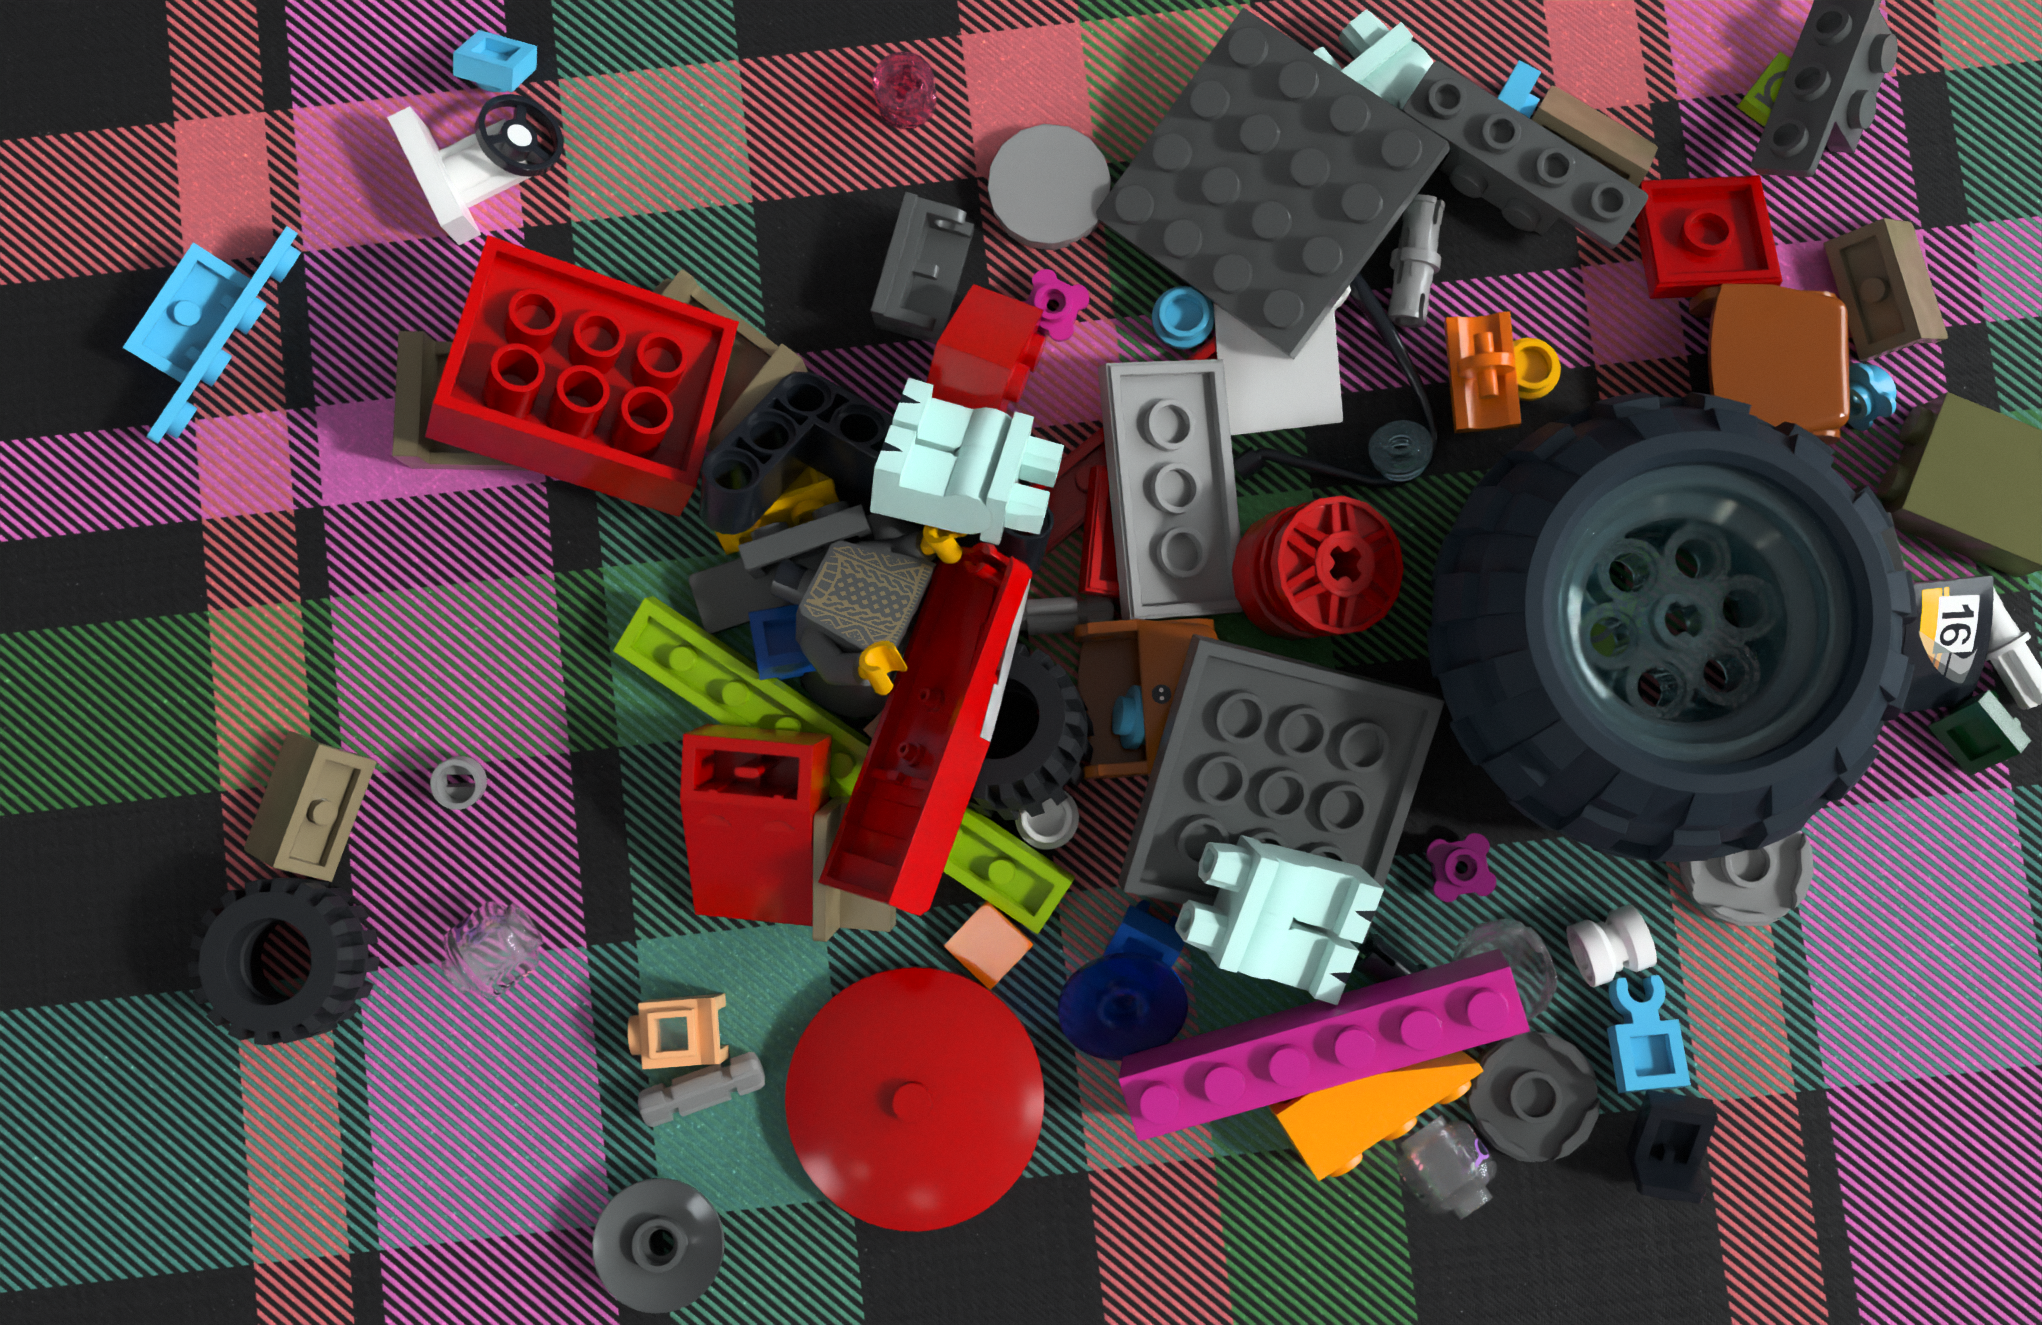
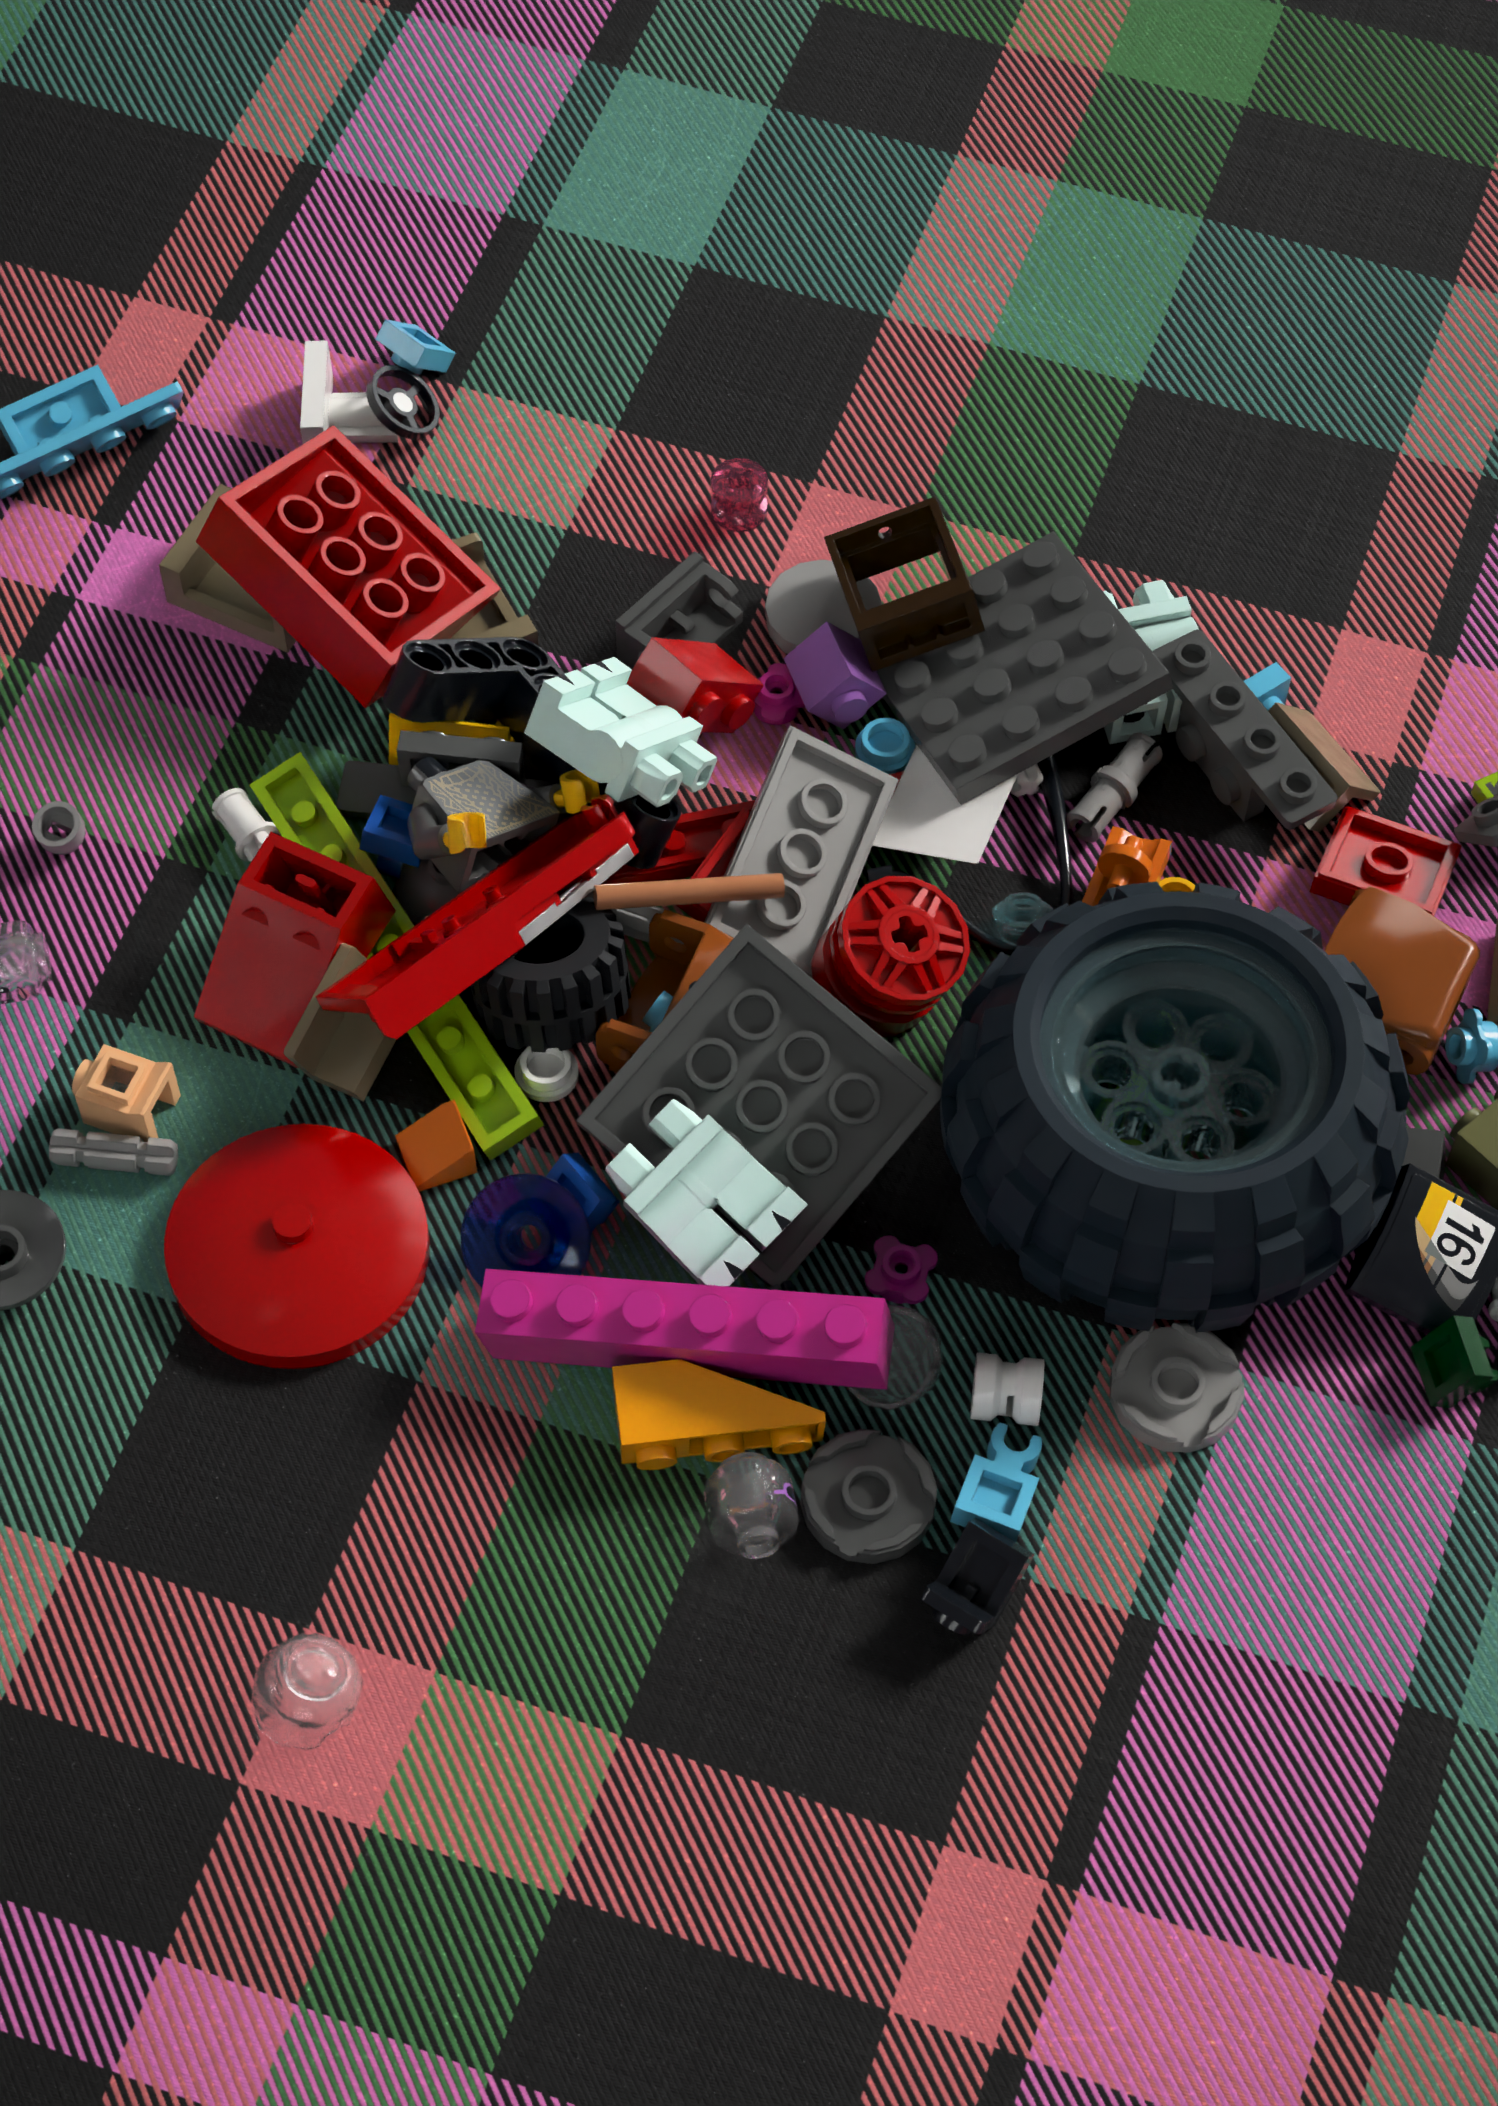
camera: 20 degrees right, 25 degrees down
none -> white axle [212,788,281,862]
none -> nougat bar [593,873,785,910]
none -> medium lavender brick [783,621,887,729]
none -> dark brown window [824,496,985,672]

